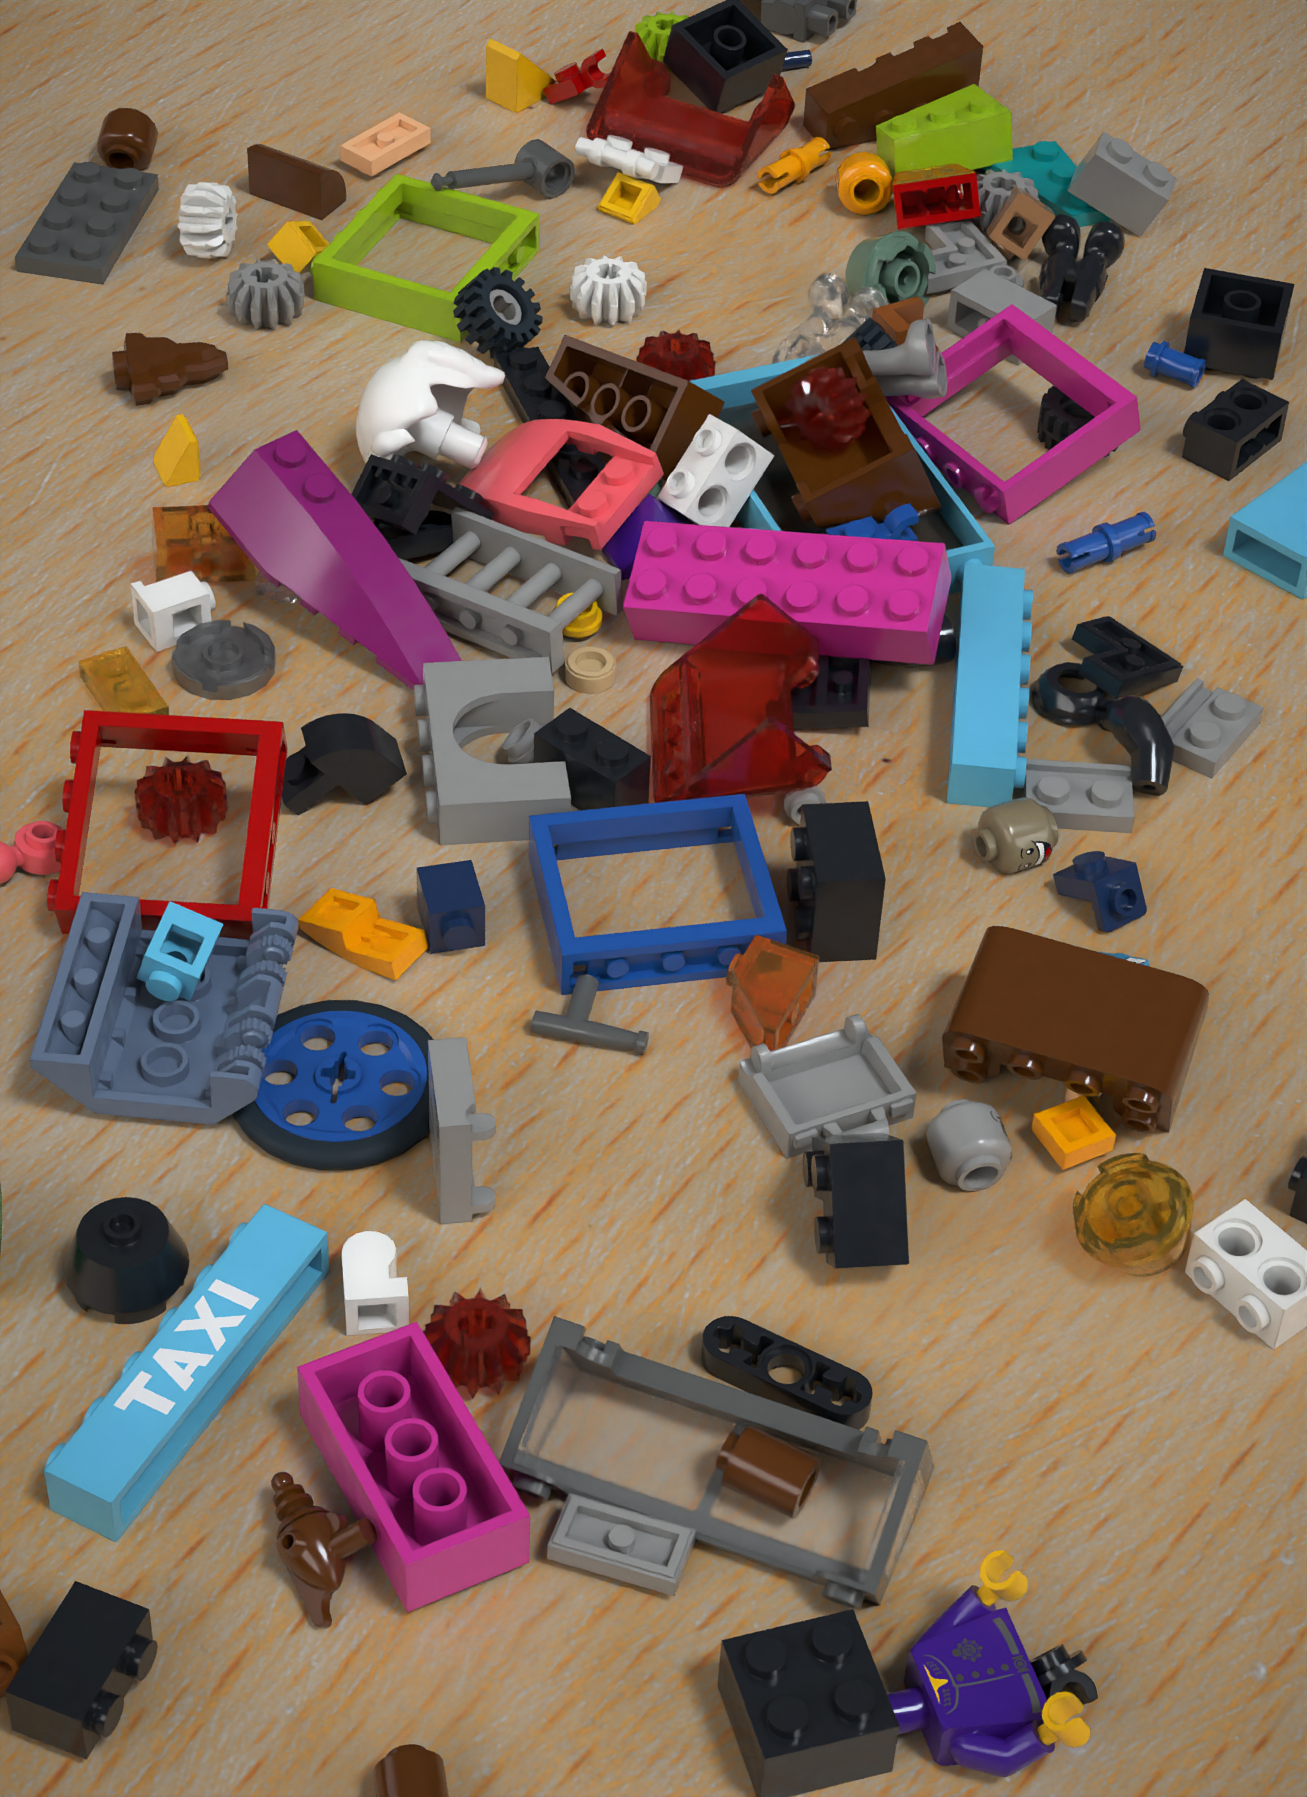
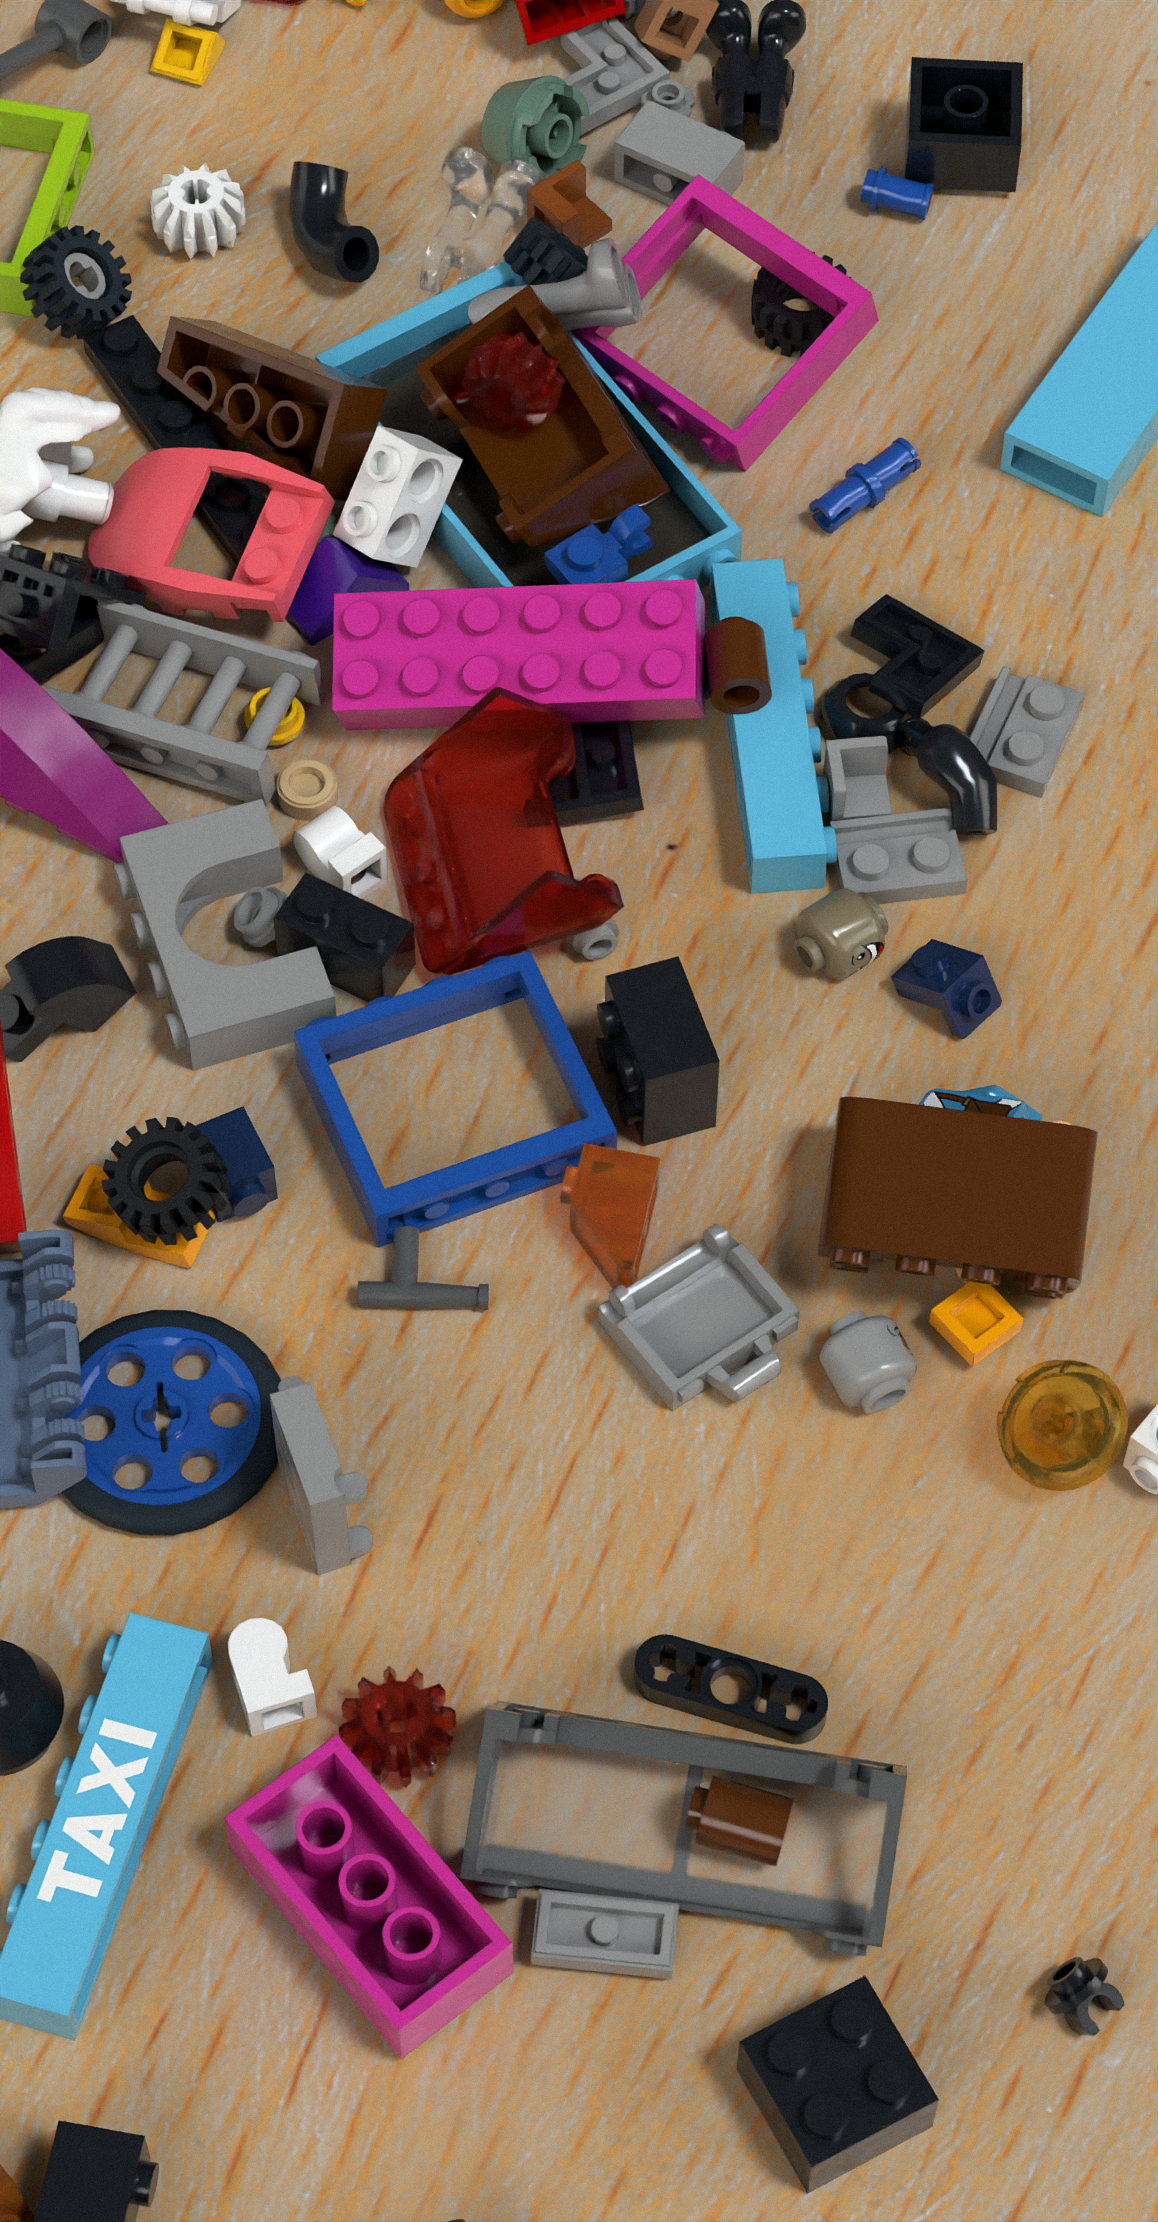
camera: 10 degrees left, 15 degrees up
reddish brown piece [271,1472,377,1628] -> none
clear red gear [636,330,716,381] -> none
black brick [803,1133,909,1269] -> none
dark purple torso [887,1550,1090,1778] -> none
black brick [1182,379,1289,481] -> none
none -> black tyre [102,1117,230,1245]
none -> black cylinder [289,161,379,283]
none -> white leg [292,806,388,899]
none -> reddish brown brick [704,616,772,715]
none -> light grey panel [823,736,892,826]

